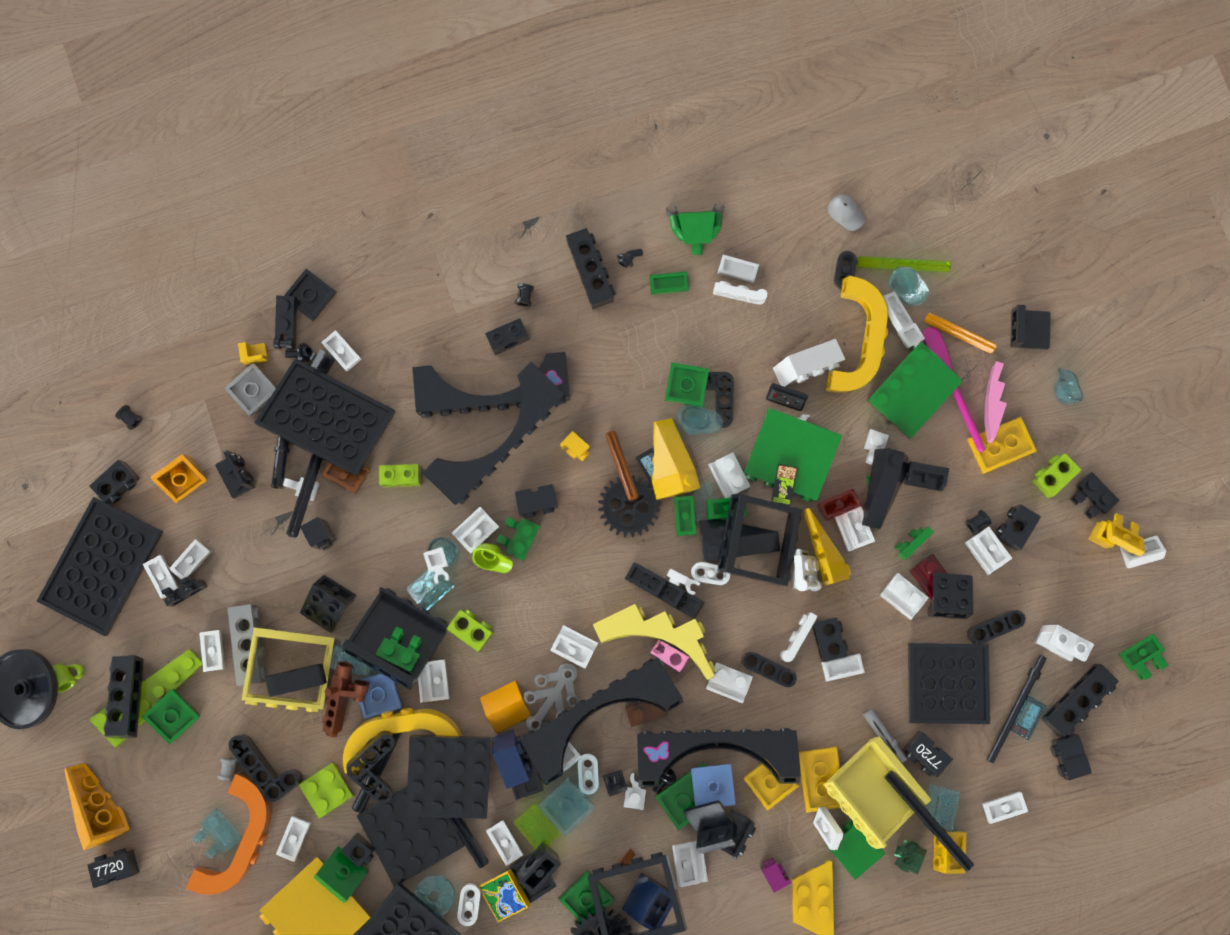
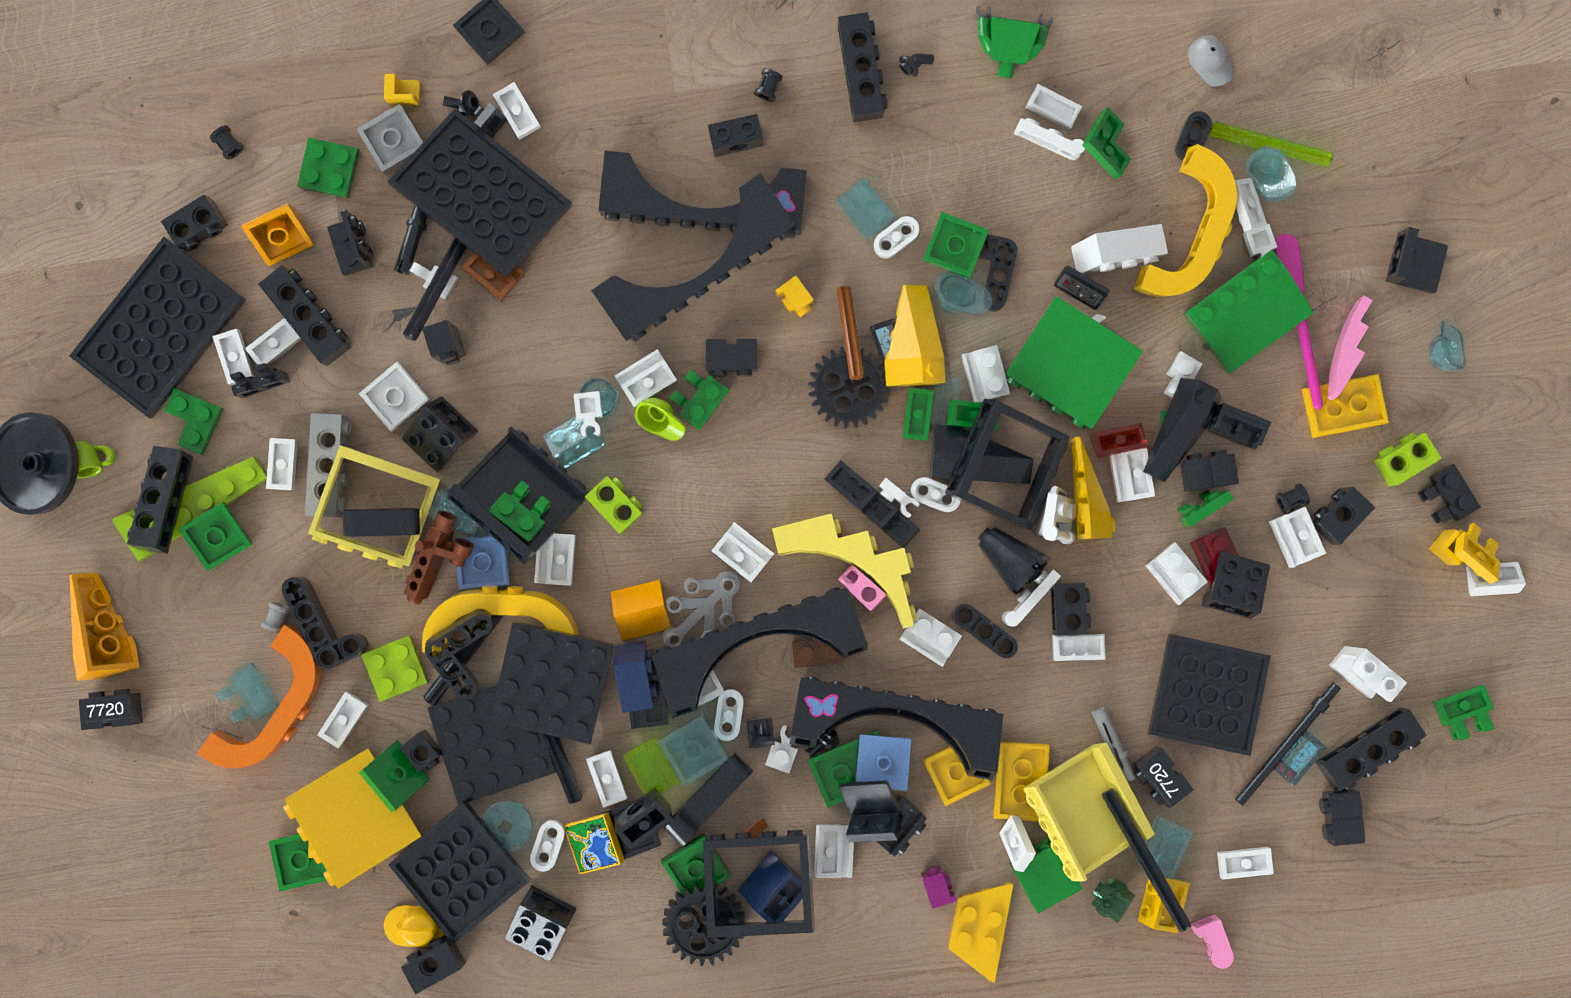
camera: 10 degrees right, 5 degrees up
black plate [273,295,297,350] -> none
lime brick [379,464,422,488] -> none
green tile [649,271,689,295] -> none
tile [771,464,798,506] -> none
light orange axle [924,313,997,353] -> none
black beam [967,610,1026,643] -> none
none -> green plate [164,388,224,455]
none -> black brick [258,265,351,366]
none -> green plate [297,137,360,199]
none -> white tile [358,361,431,433]
none -> black beam [663,753,753,847]
none -> clear light blue plate [836,178,895,241]
none -> white plate [873,216,919,259]
none -> black cone [978,527,1050,596]
none -> green plate [1082,107,1131,179]
none -> black brick [1180,450,1239,492]
none -> bright pink leg [1191,914,1234,969]

